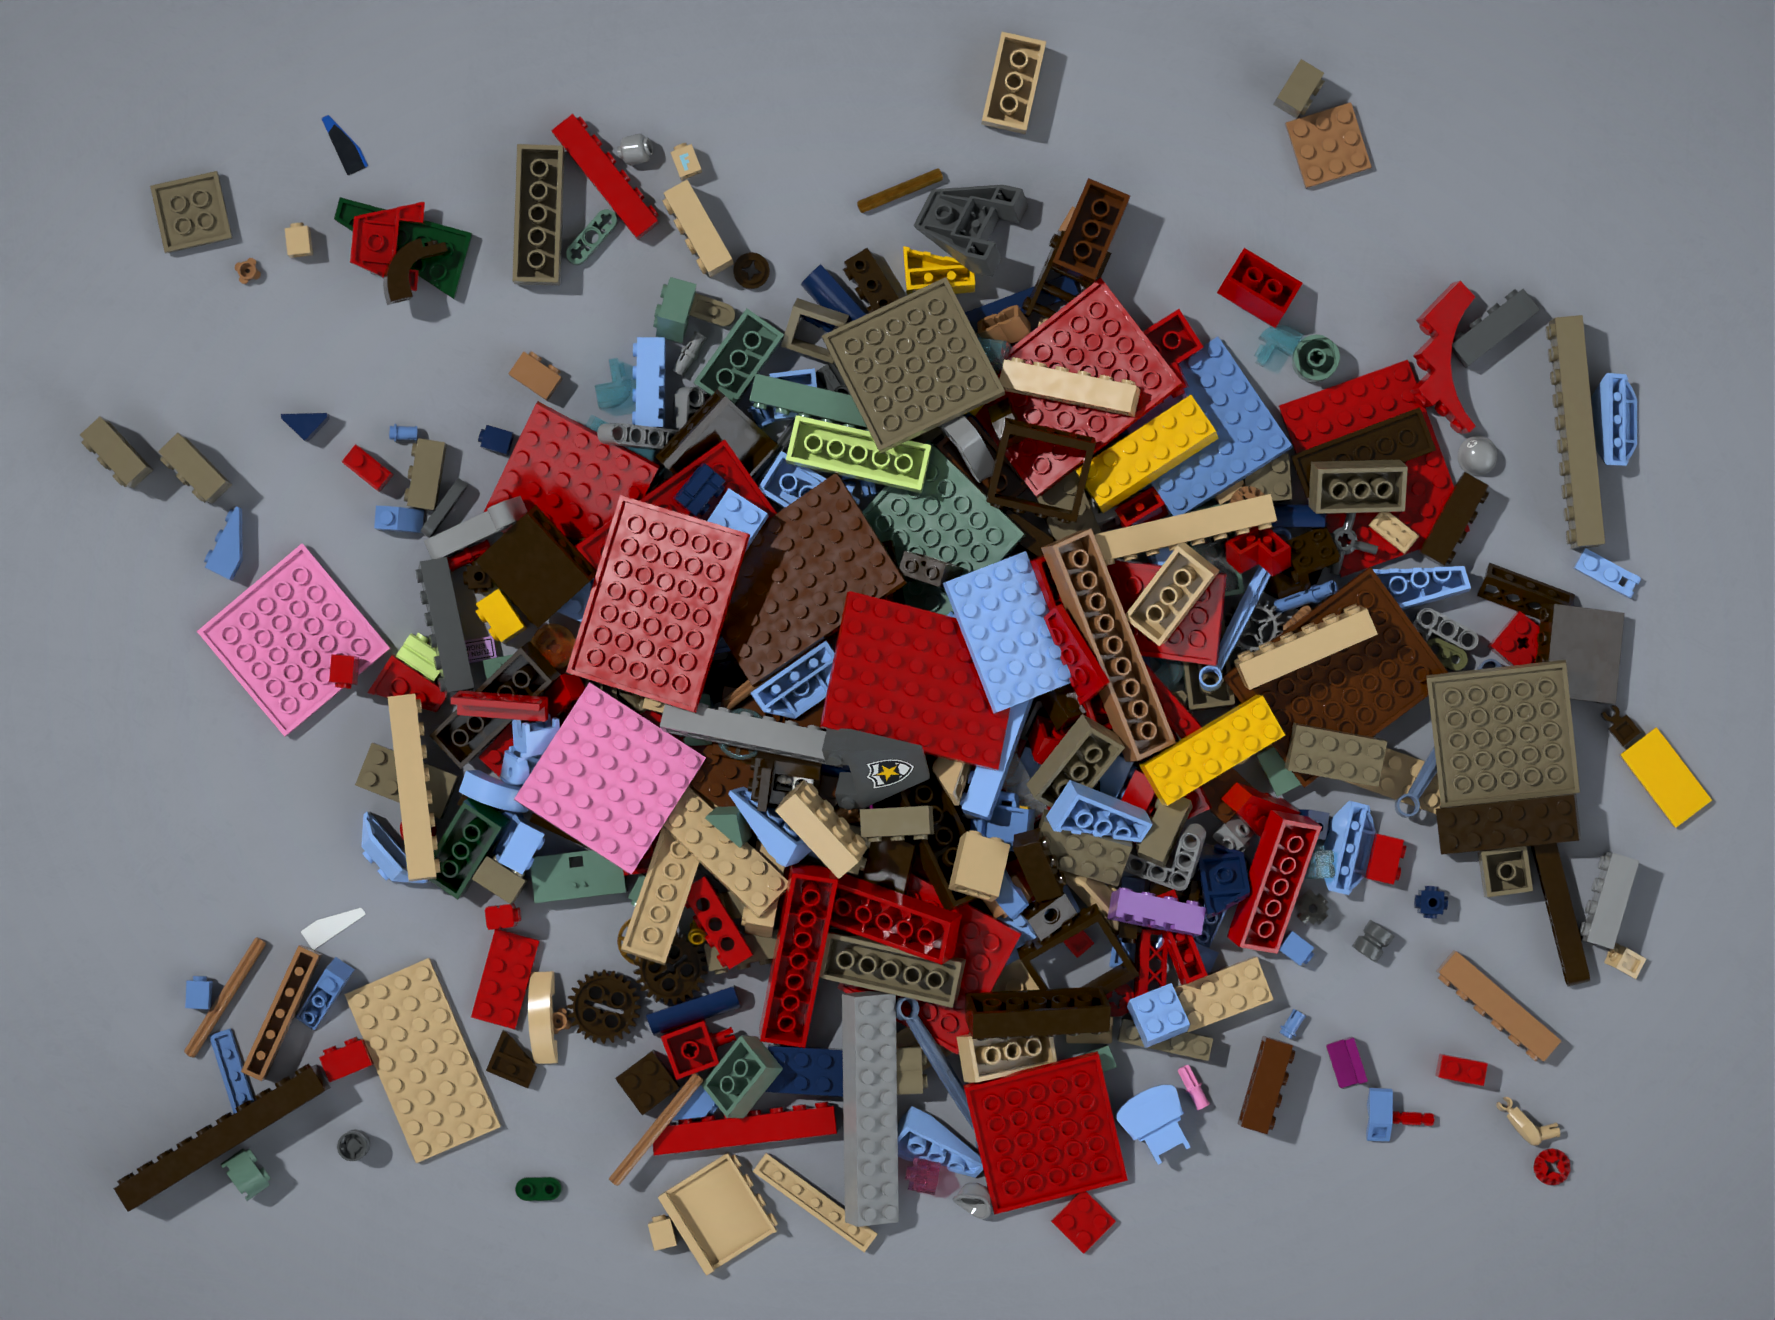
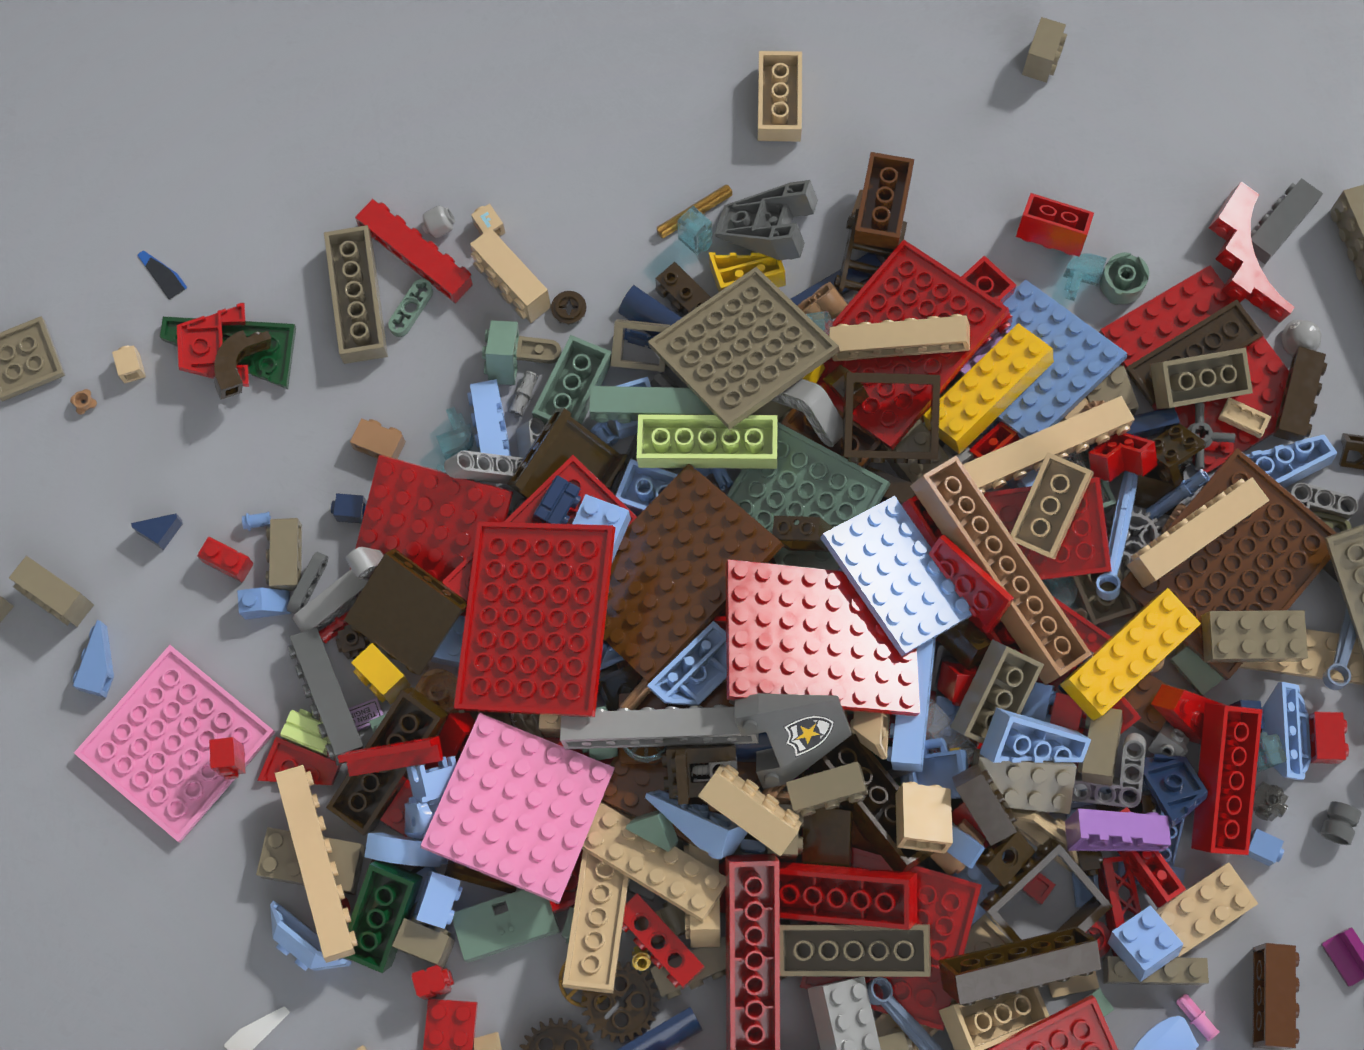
camera: 10 degrees left, 15 degrees down
medium blue pin [1279,1009,1306,1040] -> none
medium nougat plate [1285,102,1371,189] -> none
none -> clear light blue brick [677,206,712,255]

